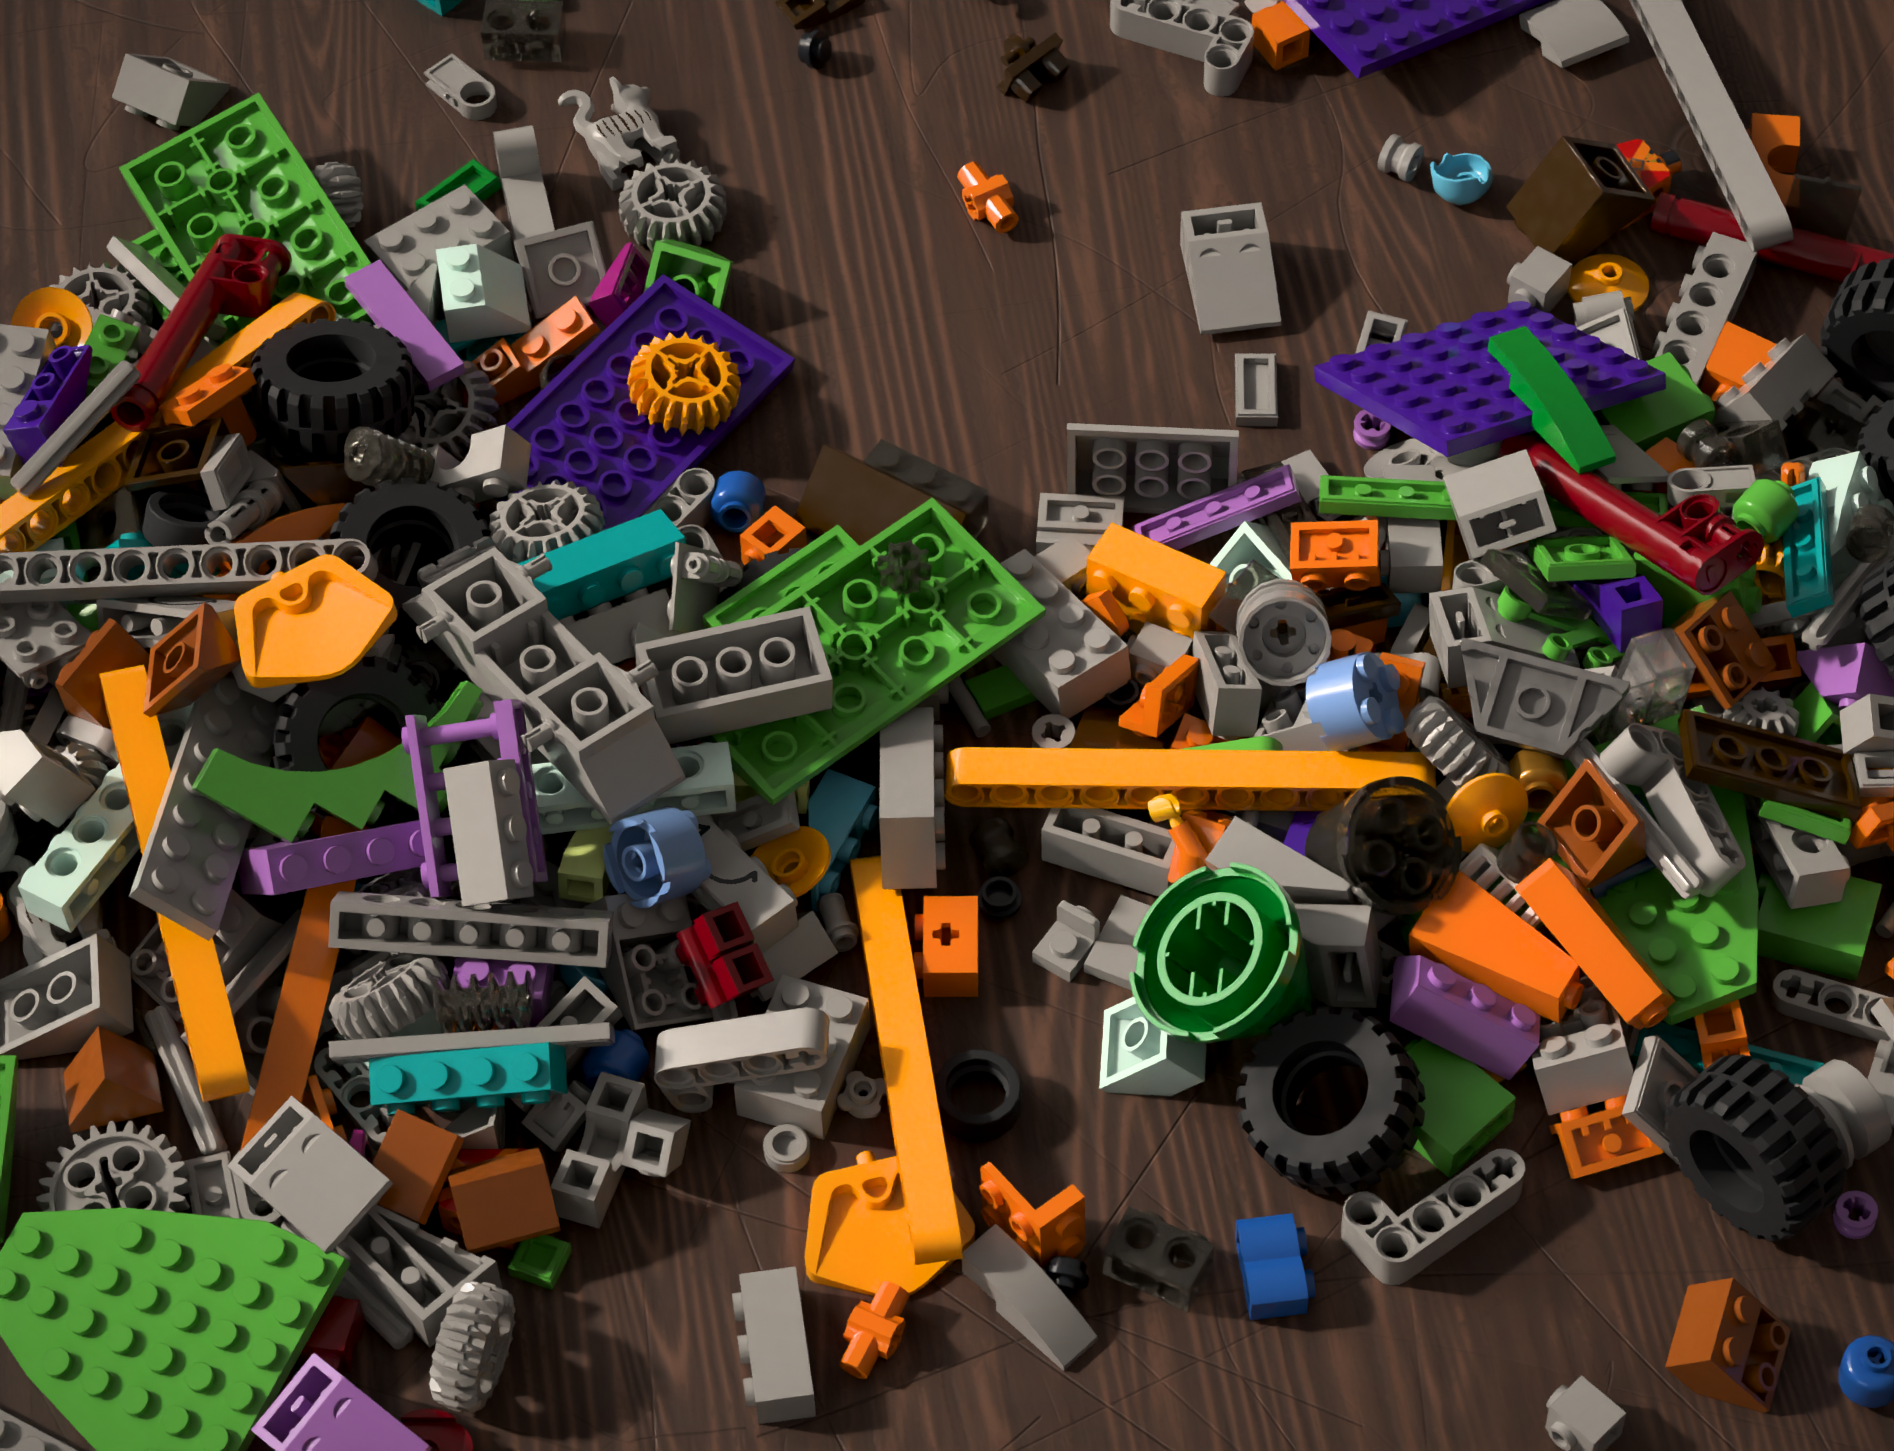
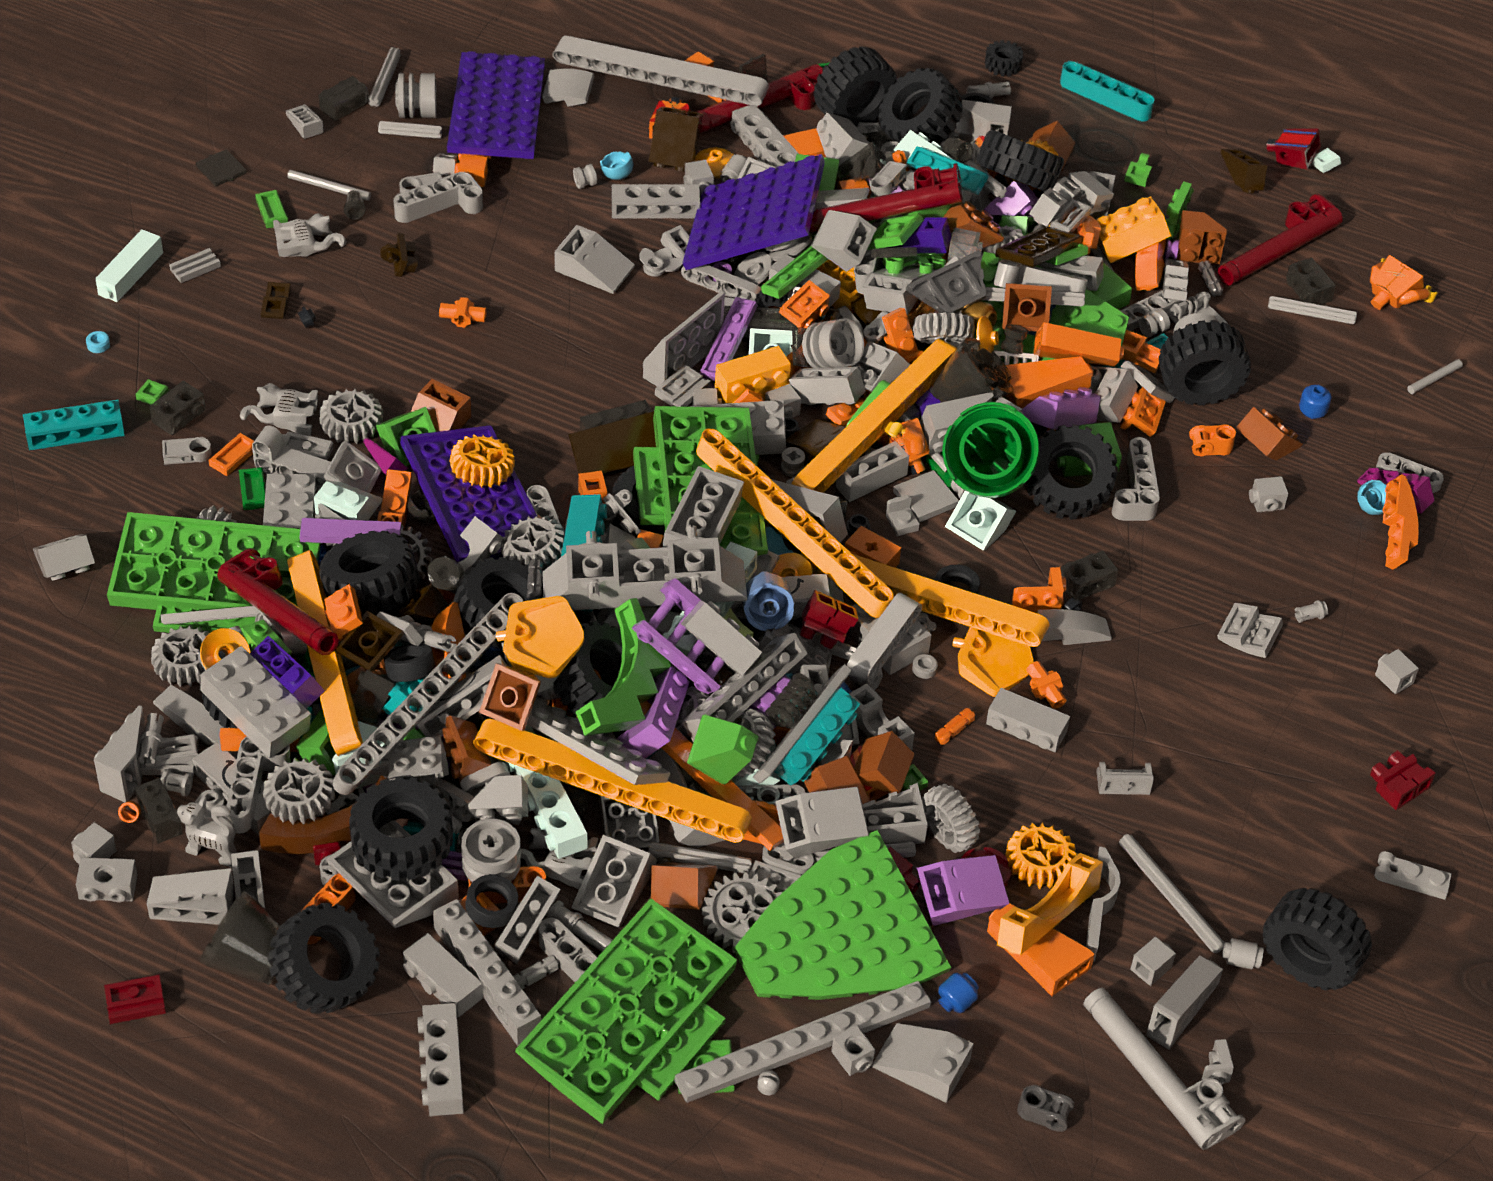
camera: 60 degrees left, 5 degrees down
light grey axle [10,360,141,498] -> none
light grey brick [621,1108,691,1177] -> none
blue head [709,470,767,533] -> none
clear smoke gear [877,540,932,596] -> none
orange bracket [1118,654,1199,738] -> none
light grey tile [1235,353,1278,427] -> none
blue brick [1235,1213,1316,1320] -> none
medium blue brick [1306,652,1404,752] -> none
green slope [1488,326,1616,474] -> none
bright green head [1732,479,1799,543] -> none
none -> orange tile [209,433,254,476]
none -> light grey hinge [282,431,333,461]
none -> dark orange slope [411,379,471,432]
none -> light grey brick [612,184,700,218]
none -> light grey plate [639,247,683,277]
none -> light grey beam [681,265,761,301]
none -> bright green slope [687,715,759,784]
none -> light orange beam [696,429,894,618]
none -> orange axle [934,708,975,745]
none -> light grey wheel [1139,309,1170,338]
none -> orange piece [1189,424,1236,456]

